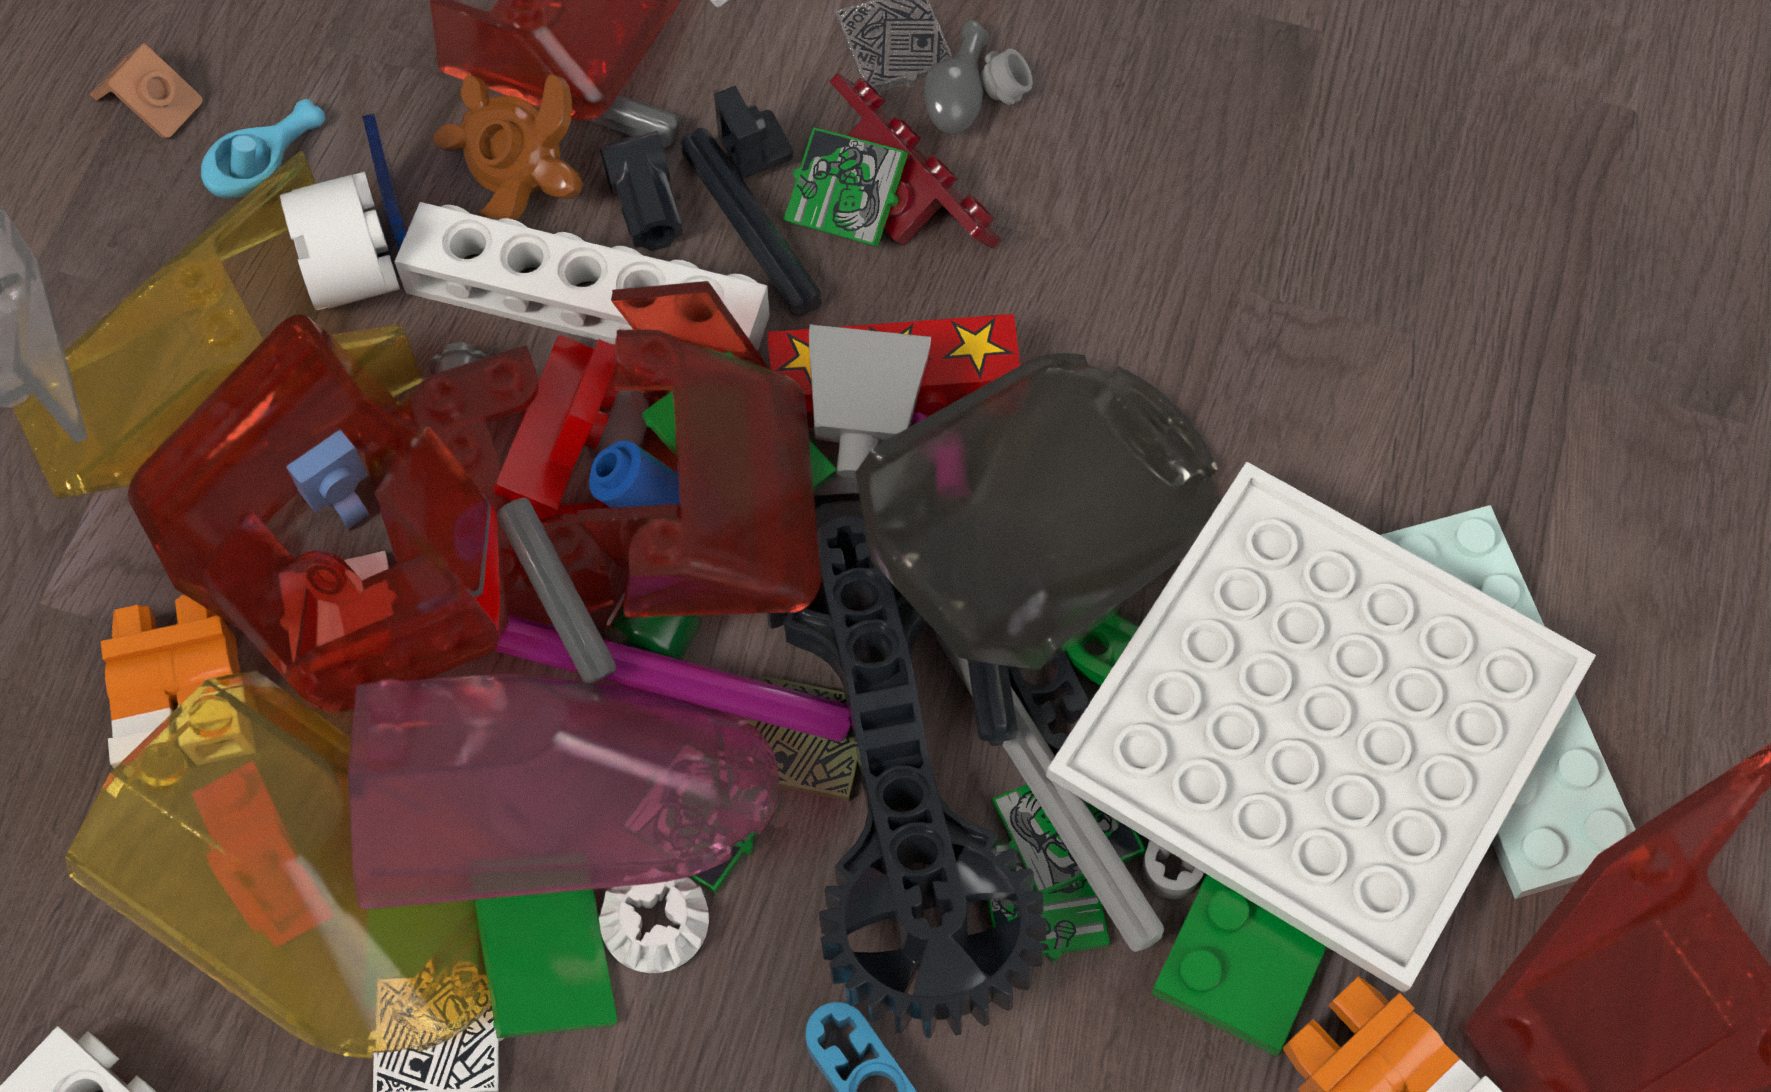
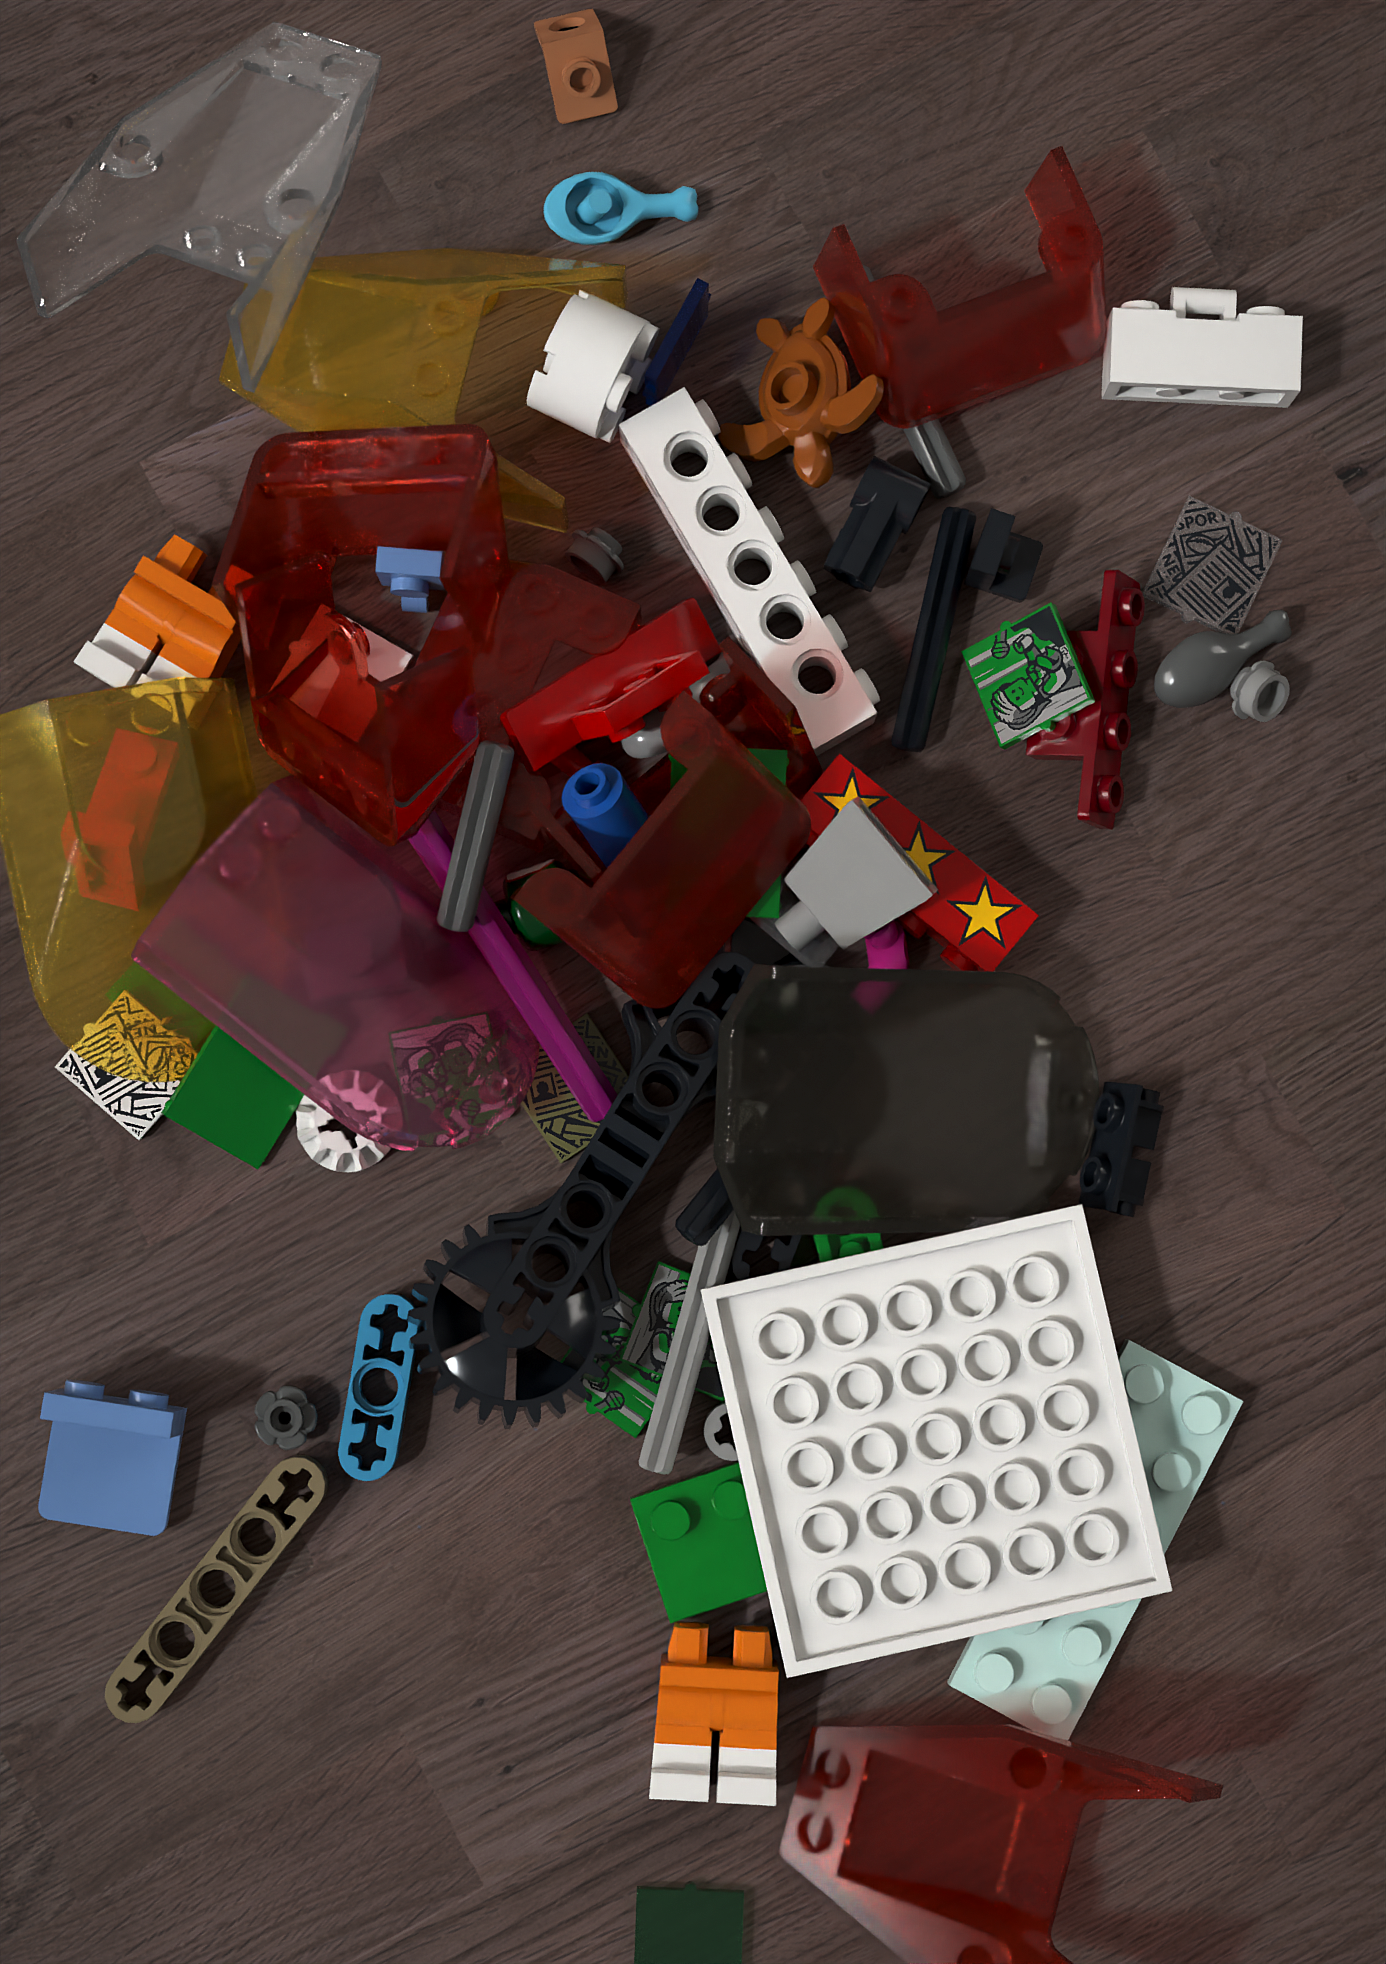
camera: 45 degrees right, 20 degrees up
none -> black hinge [1078,1082,1164,1218]

